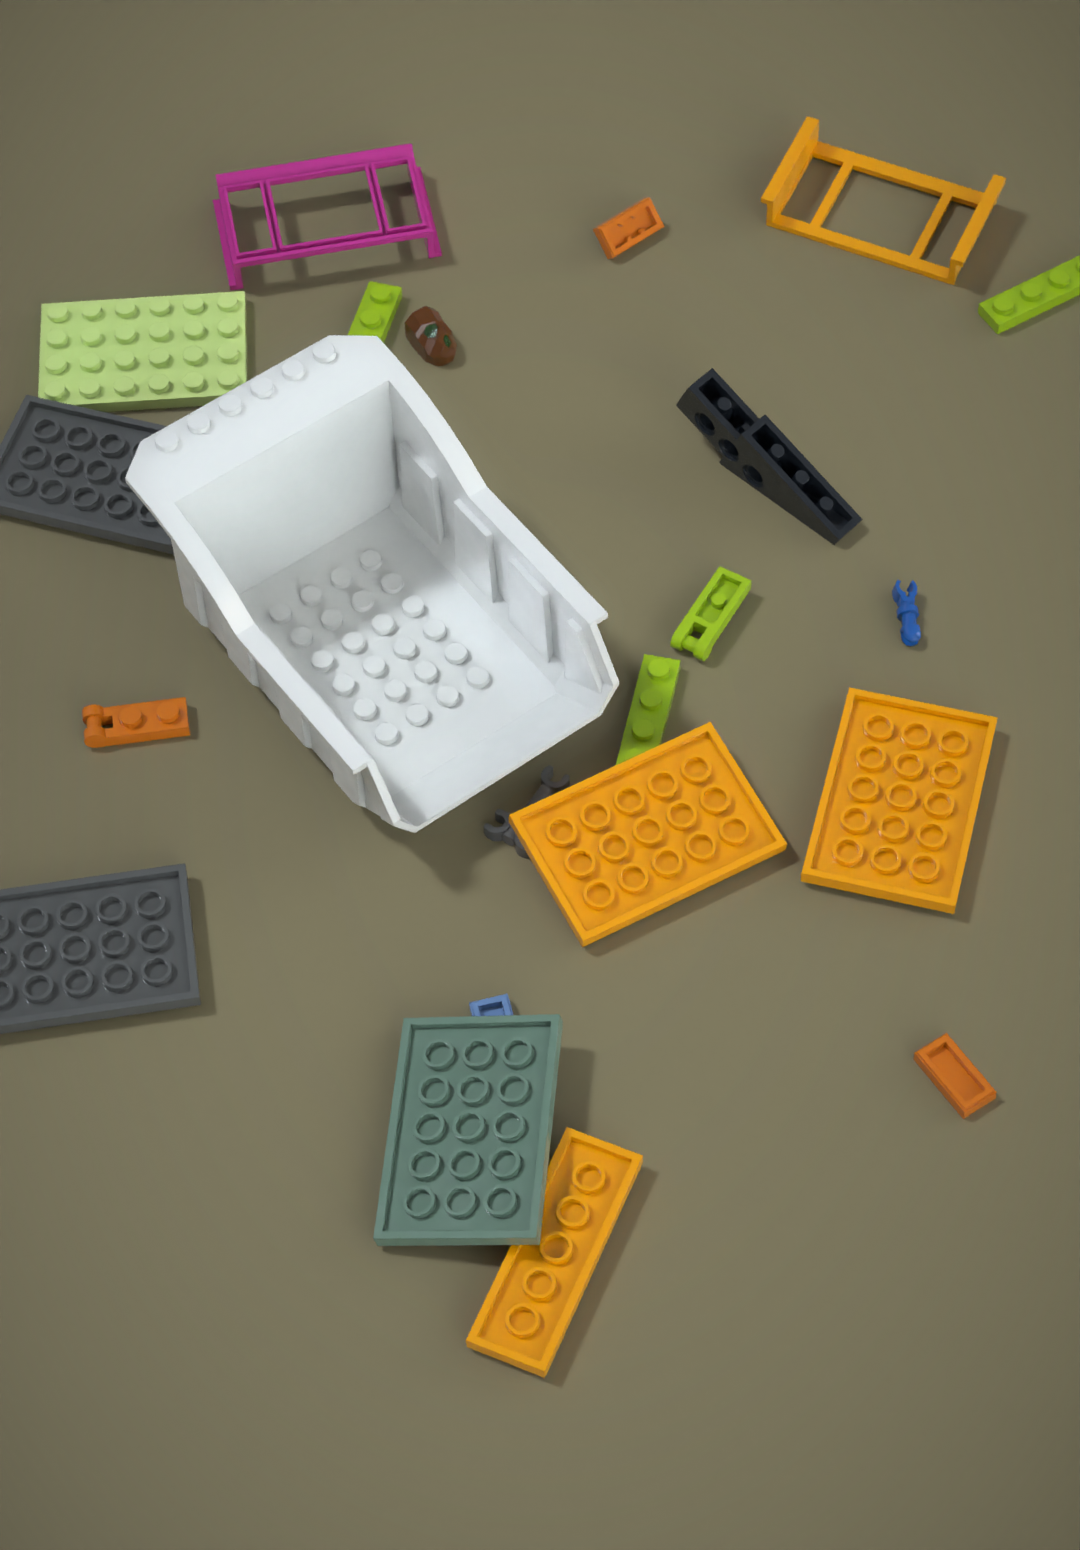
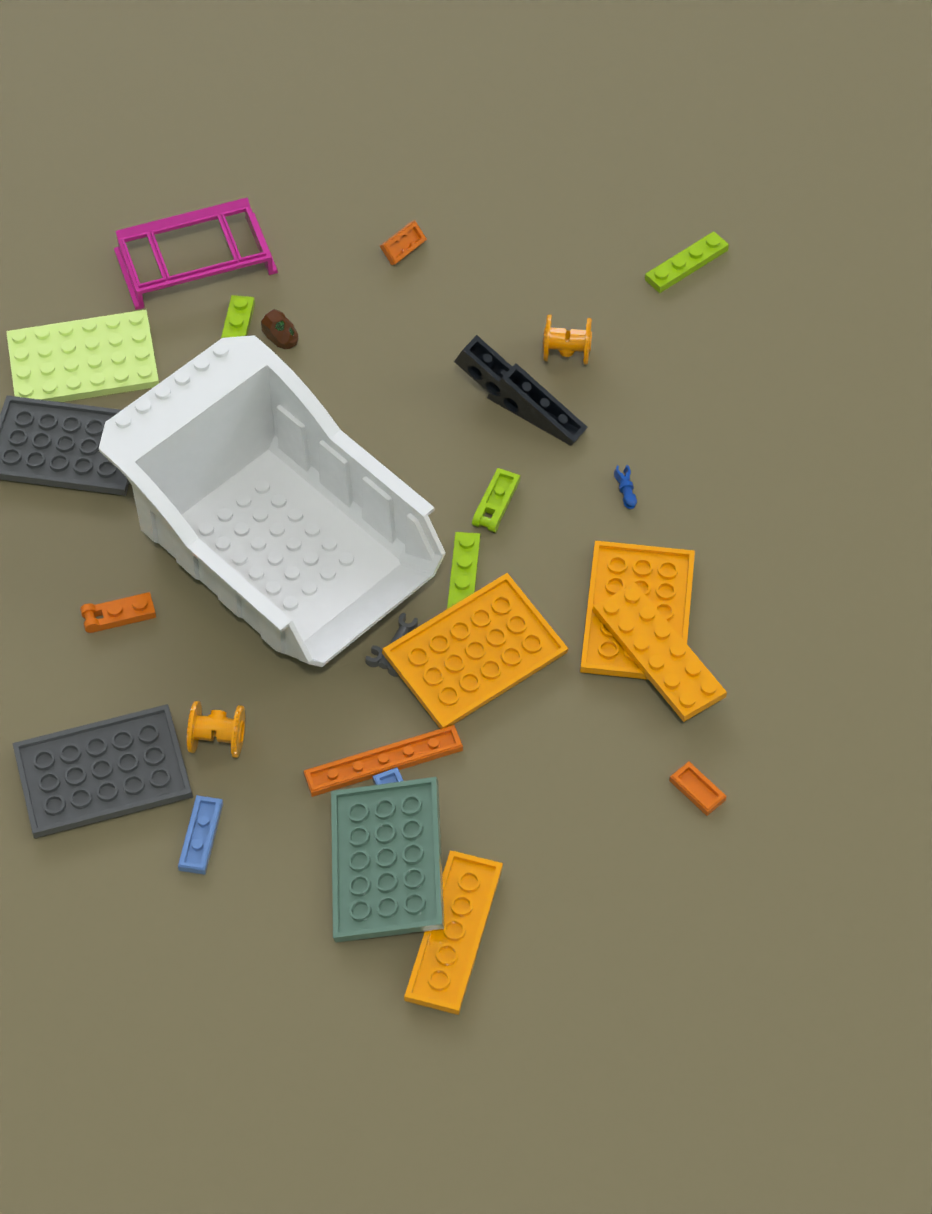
camera: 10 degrees left, 0 degrees up
light orange piece [761,116,1006,285] -> none
none -> medium blue tile [178,795,223,875]
none -> light orange hose [187,701,245,758]
none -> orange tile [303,725,463,797]
none -> light orange hose [543,314,592,365]
none -> light orange plate [593,583,727,722]

